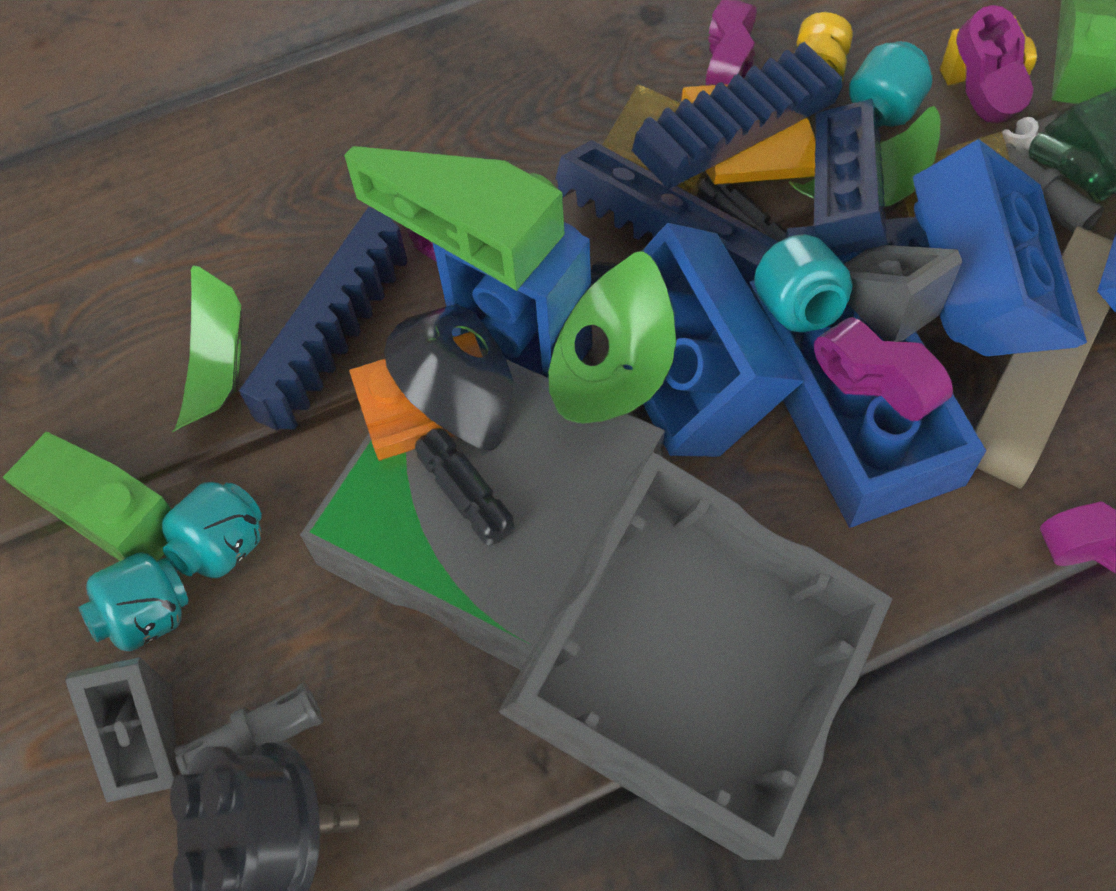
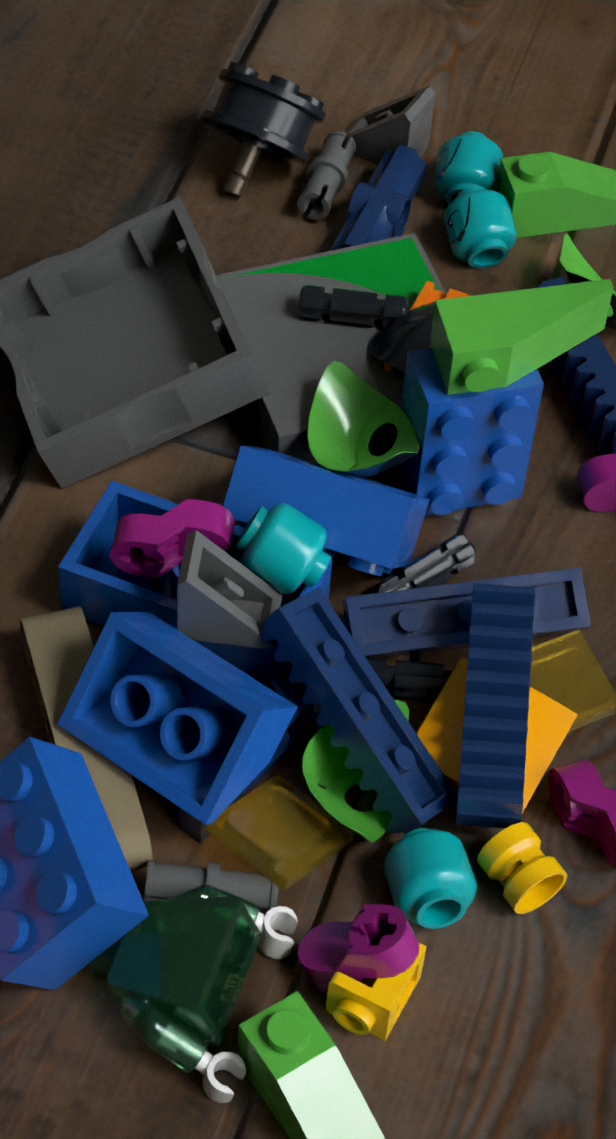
camera: 125 degrees right, 10 degrees down
none -> dark blue piece [330,145,427,251]

